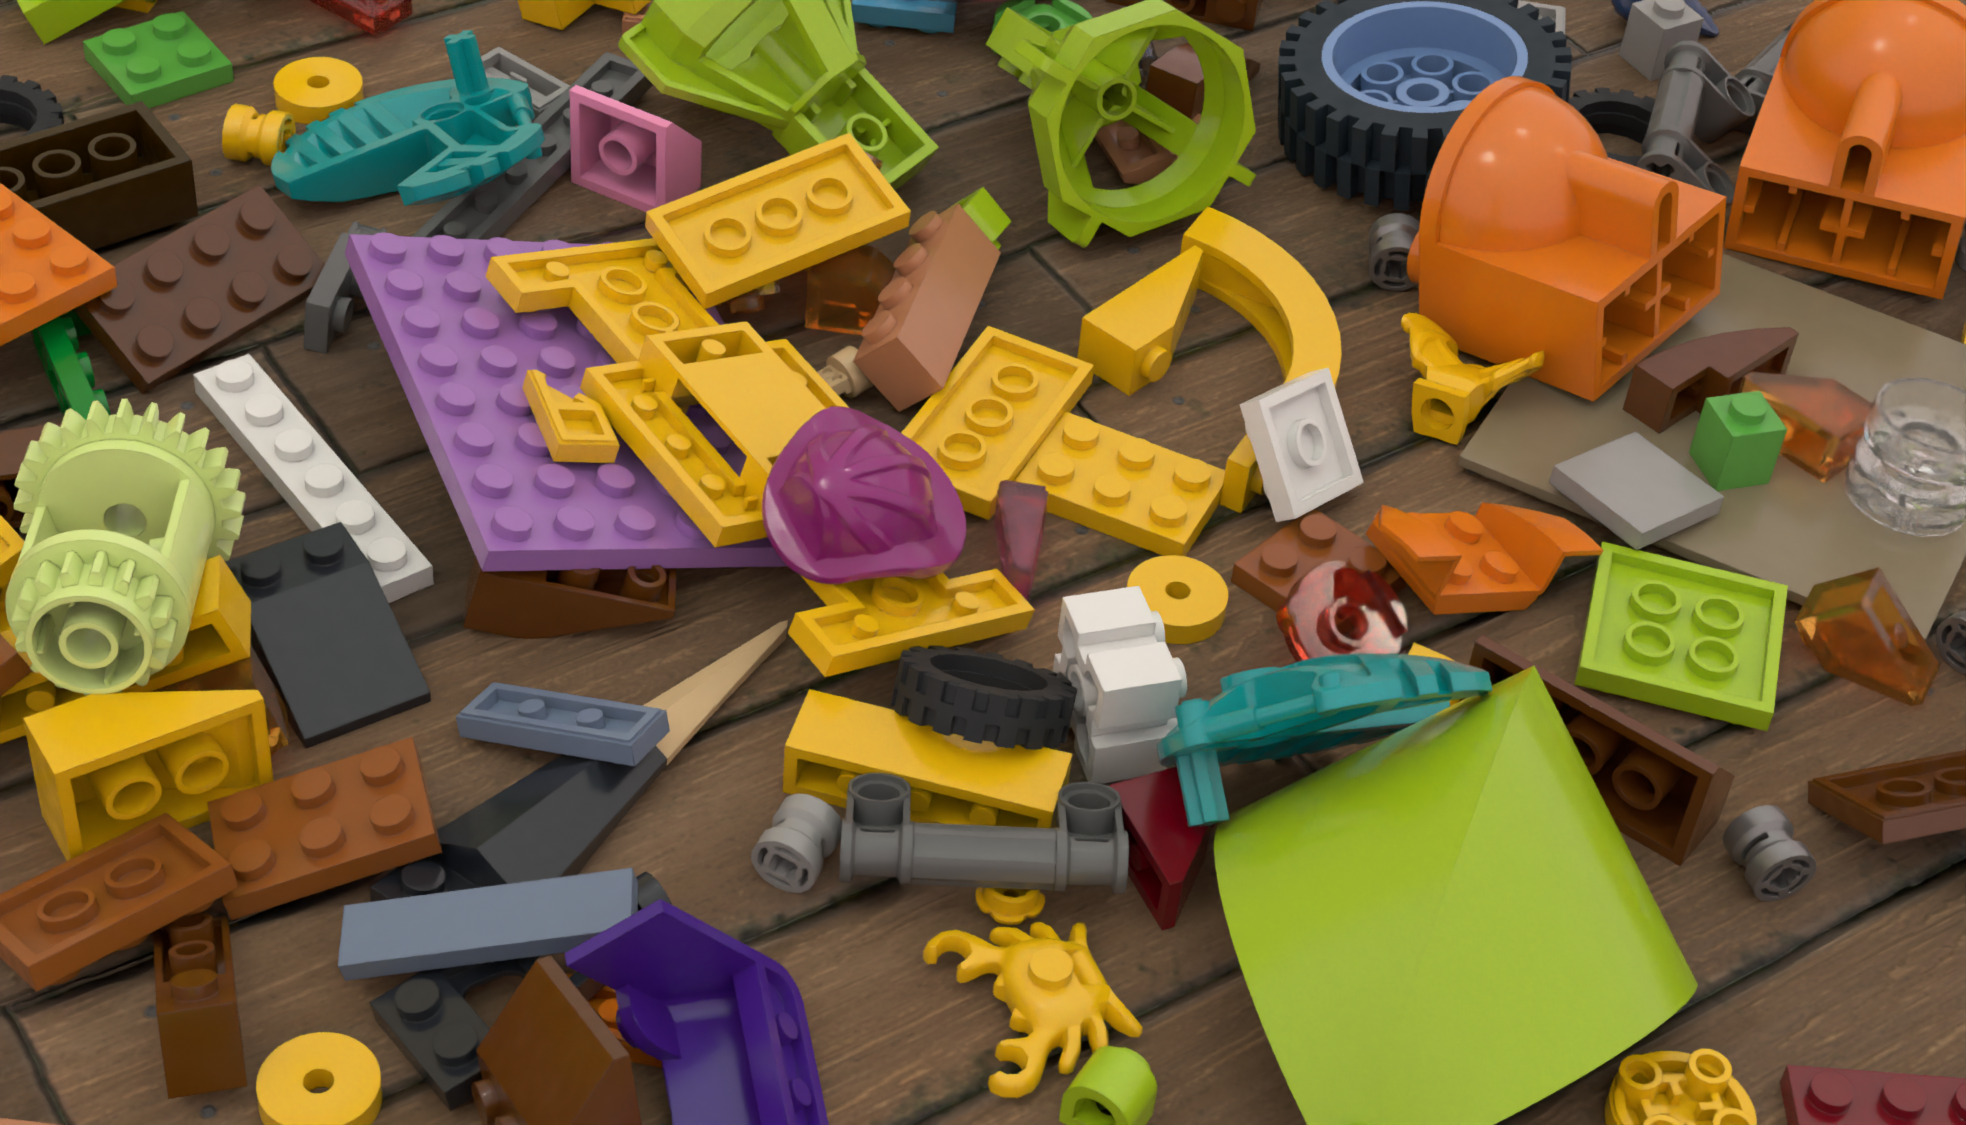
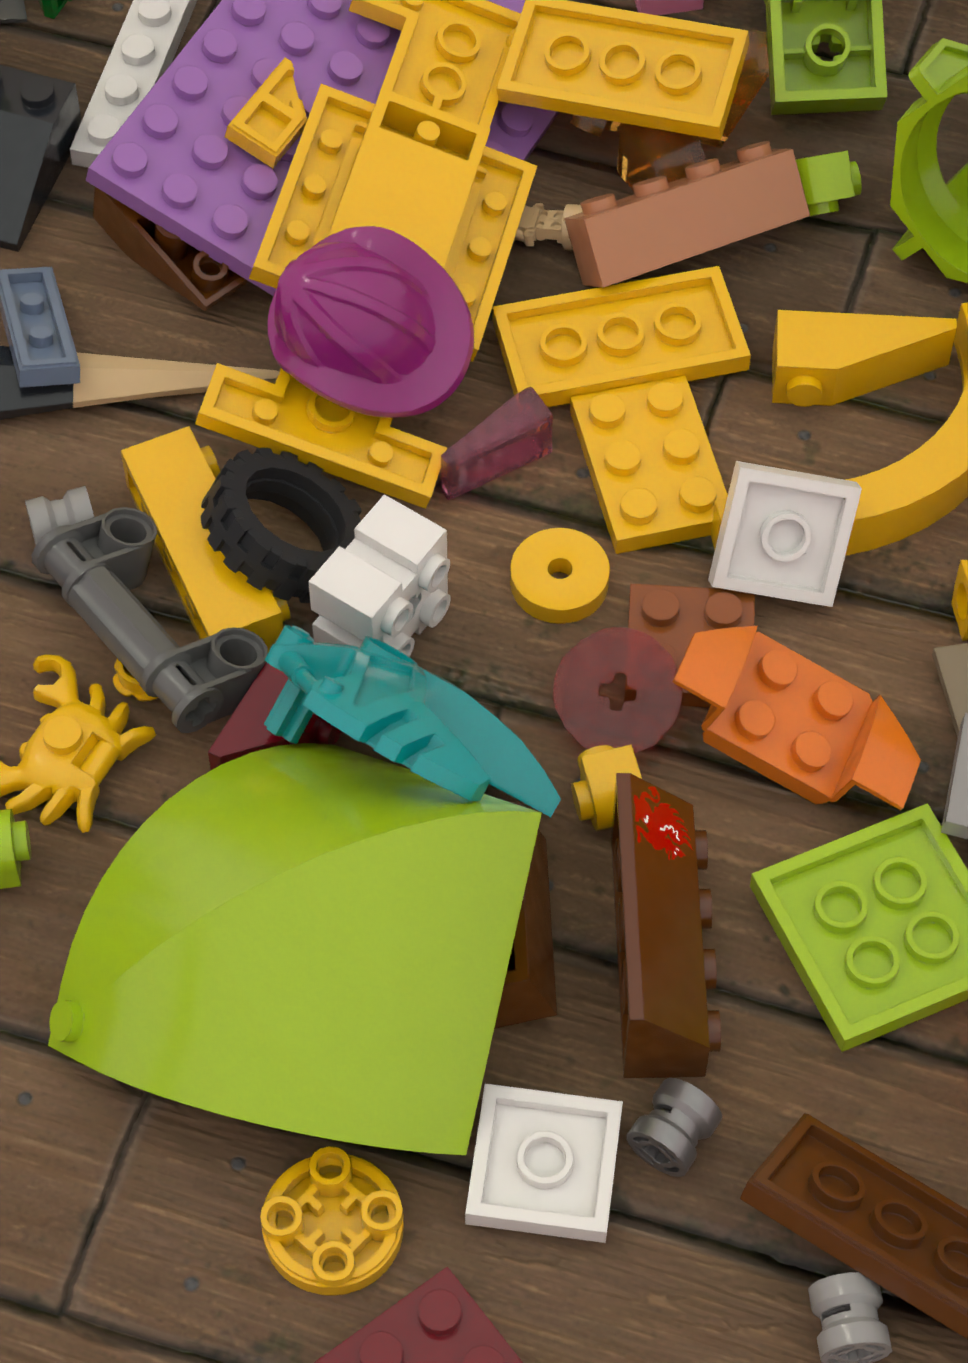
camera: 55 degrees right, 15 degrees up
none -> white plate [465,1083,623,1243]

